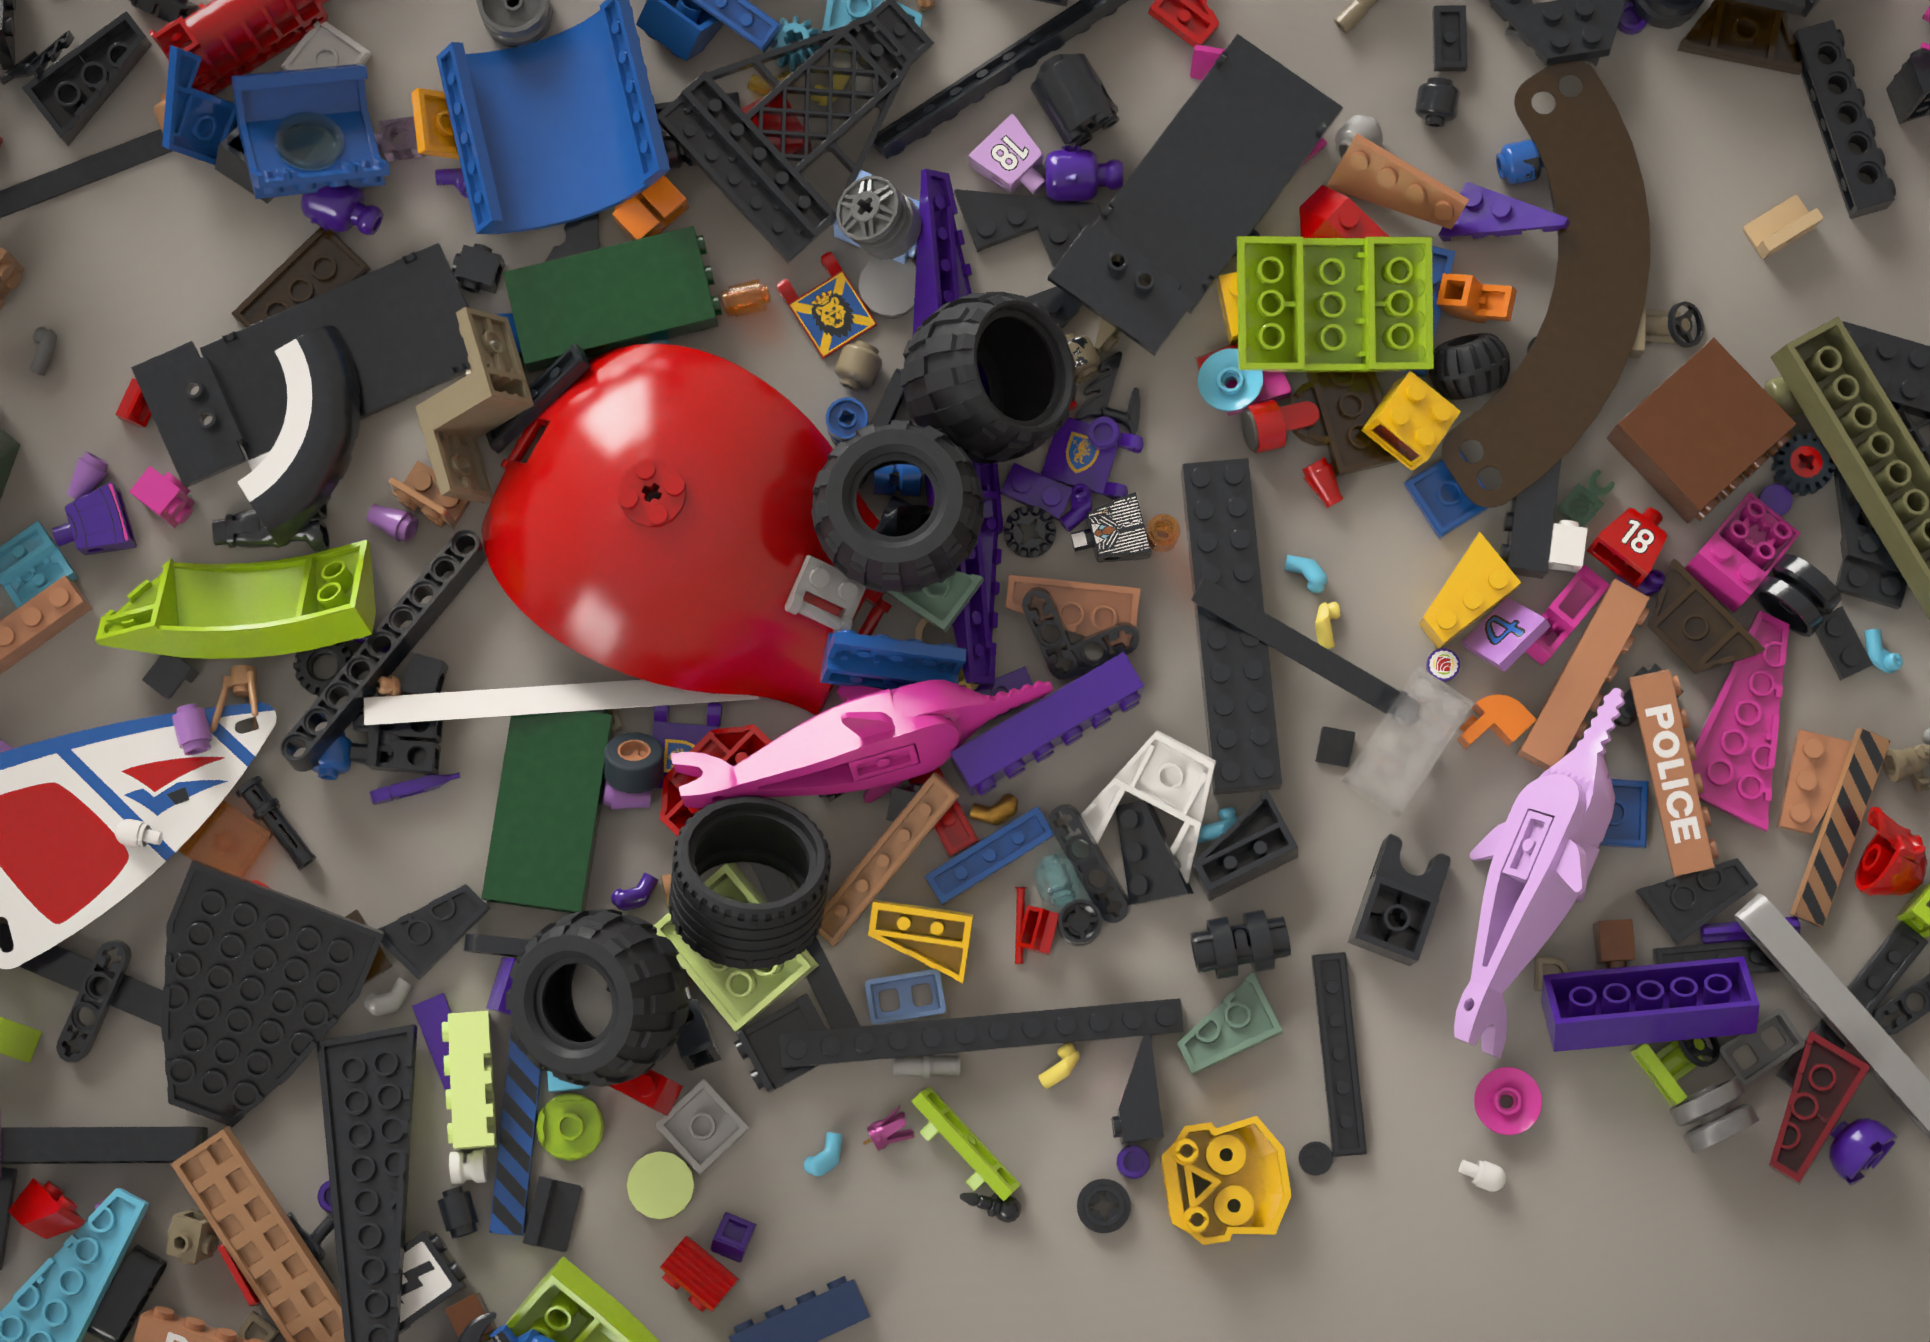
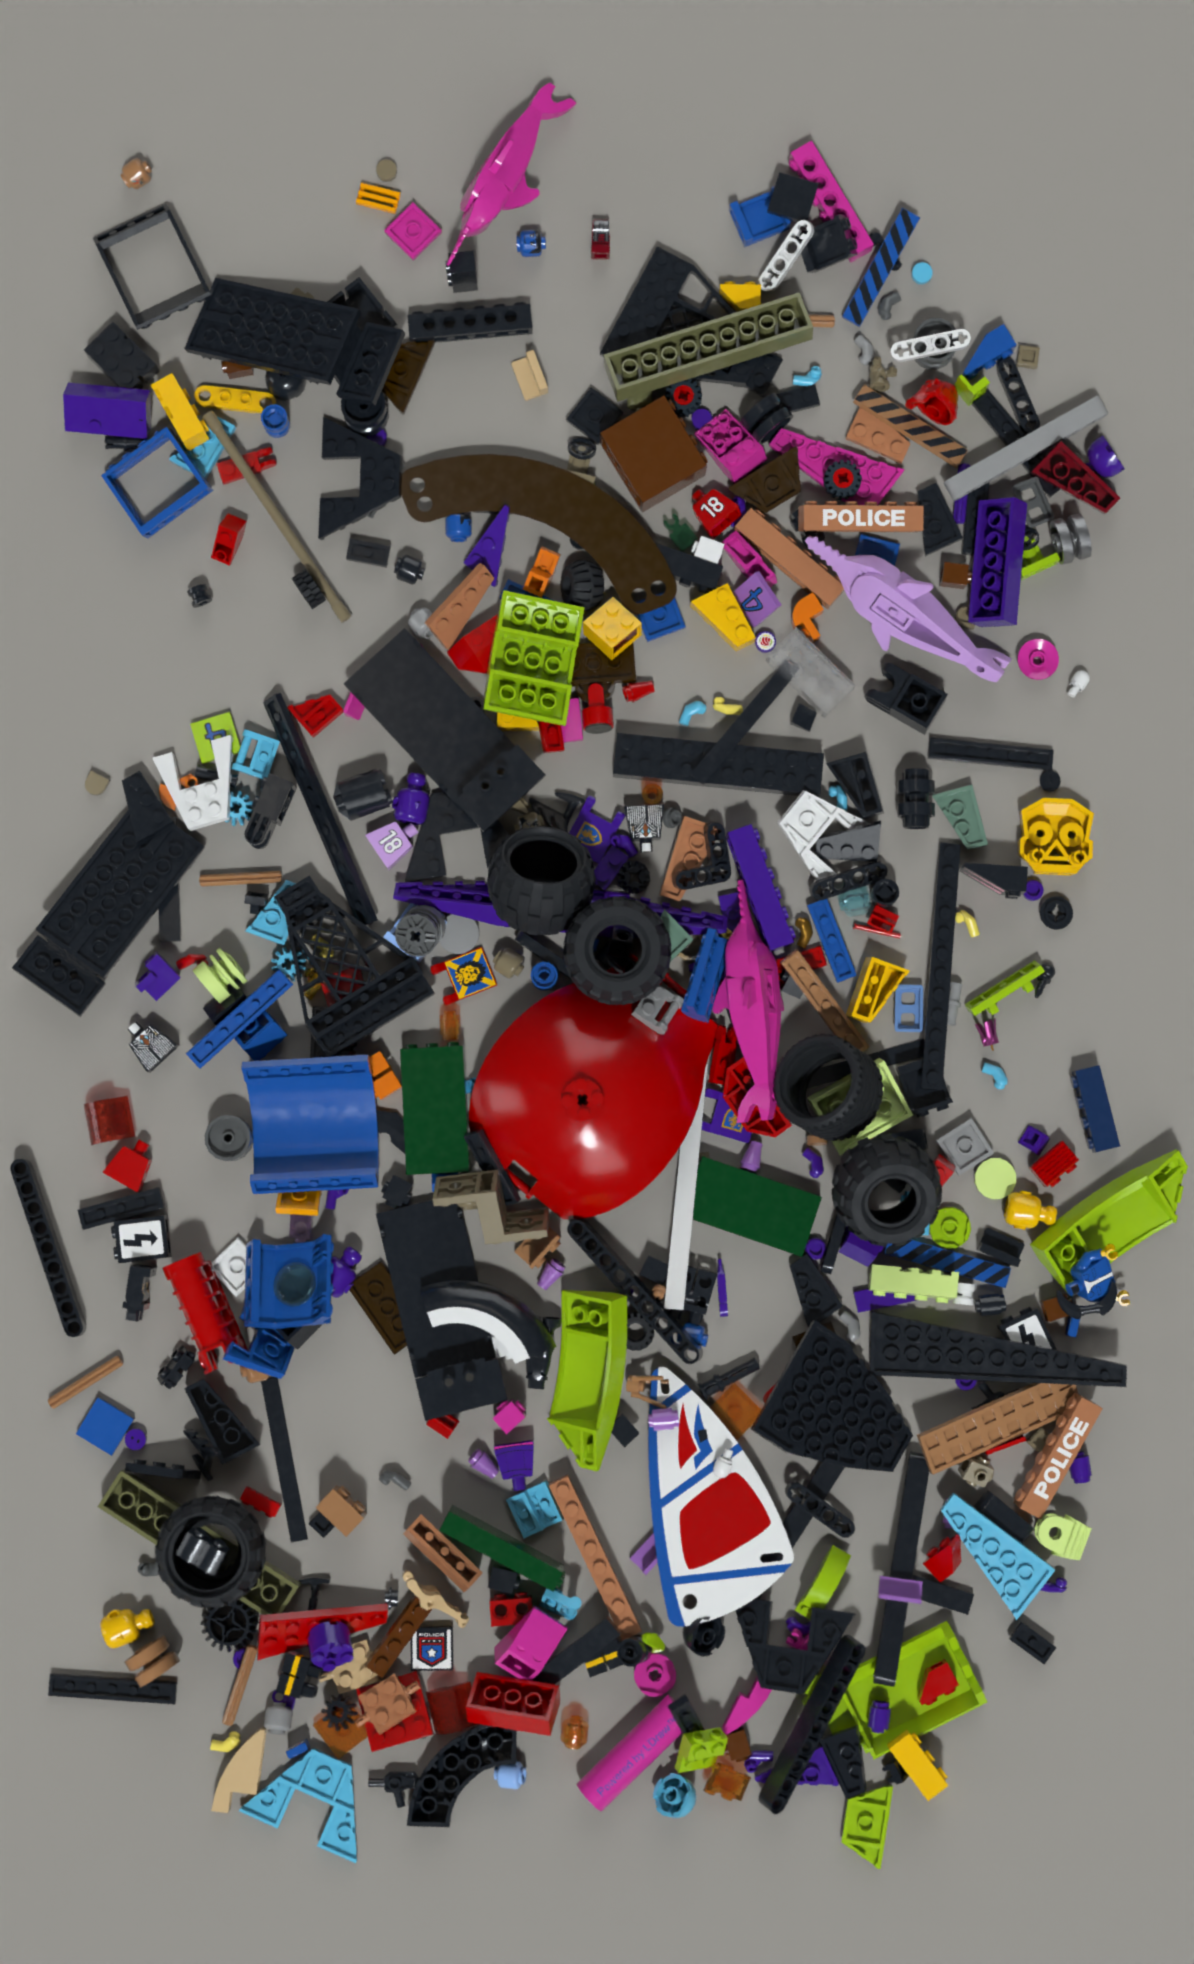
camera: 85 degrees left, 5 degrees up
black wheel [604,733,664,794] -> none
dark purple tile [1087,417,1120,451] -> none
medium azure dish [1198,349,1263,412] -> none
none -> black tile [566,387,623,445]
none -> dark grey plate [663,807,682,828]
none -> red hinge [708,1025,737,1085]
none -> dark purple tile [805,1238,826,1260]
none -> black wheel [823,460,862,500]
none -> yellow piece [1004,1191,1057,1230]

